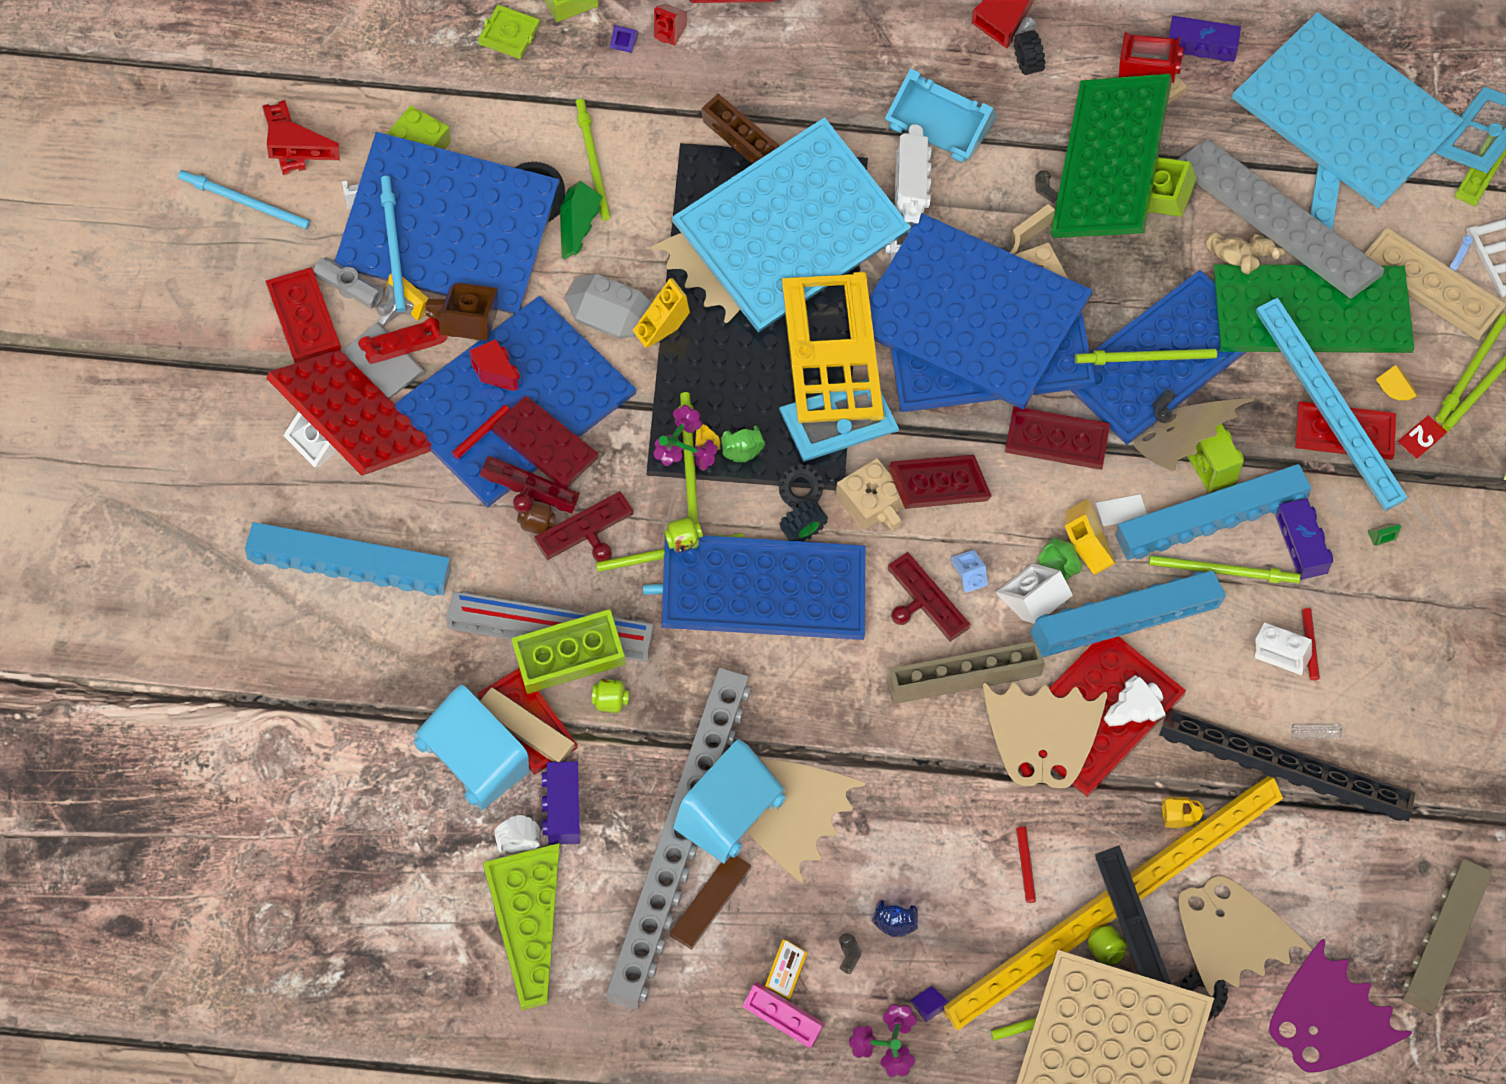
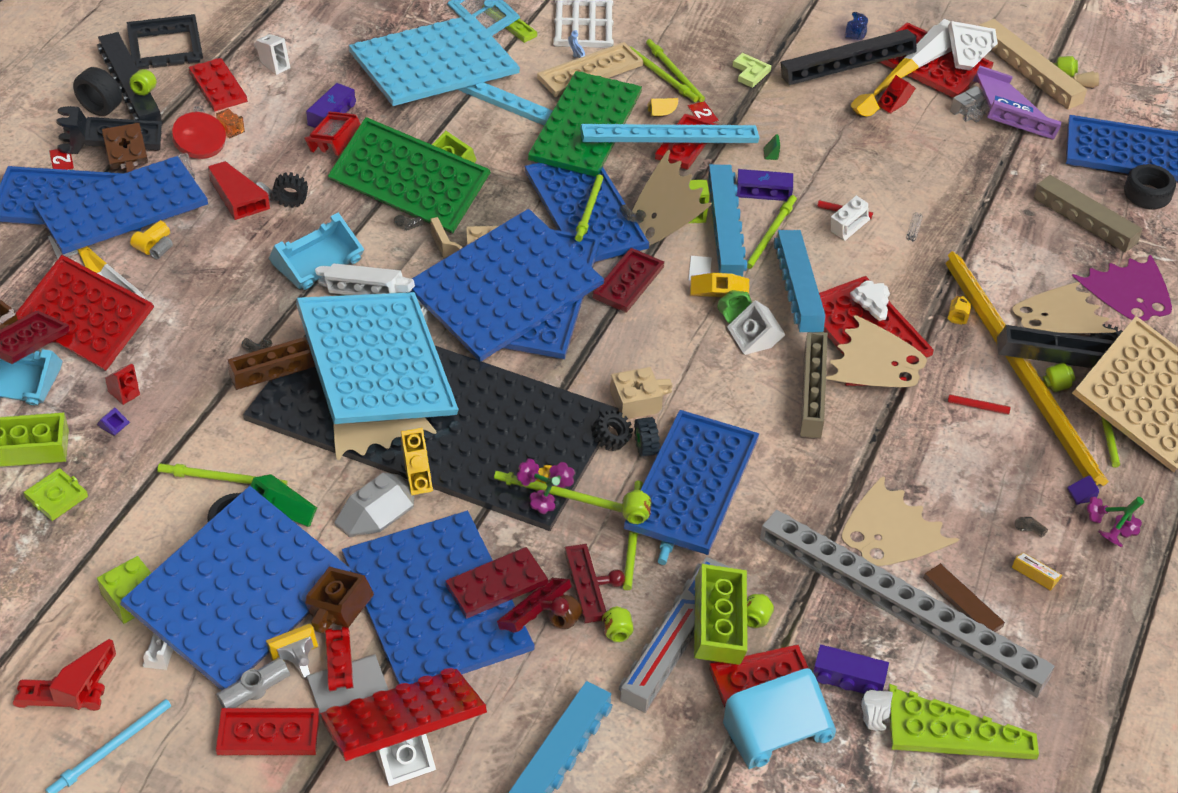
camera: 70 degrees left, 15 degrees down
medium azure bar [380,176,406,312] -> none
red bar [452,405,510,459] -> none
red slope [469,339,520,391] -> none
tan tile [480,687,574,762] -> none
medium azure windscreen [673,739,787,864] -> none
bright green hair [721,426,765,463] -> none
plate [742,982,825,1049] -> none
medium azure door [779,379,899,462] -> none
yellow door [782,272,885,423] -> none
clear blue hair [872,900,918,937] -> none
dark red plate [888,454,992,509] -> none
dark red plate [888,552,971,642] -> none
light blue bracket [951,550,988,593] -> none
black plate [1159,709,1415,822] -> none
light grey plate [1177,139,1384,299] -> none
tan piece [1205,233,1285,275] -> none
none -> clear smoke arm [241,338,272,352]
none -> lime head [602,606,634,642]

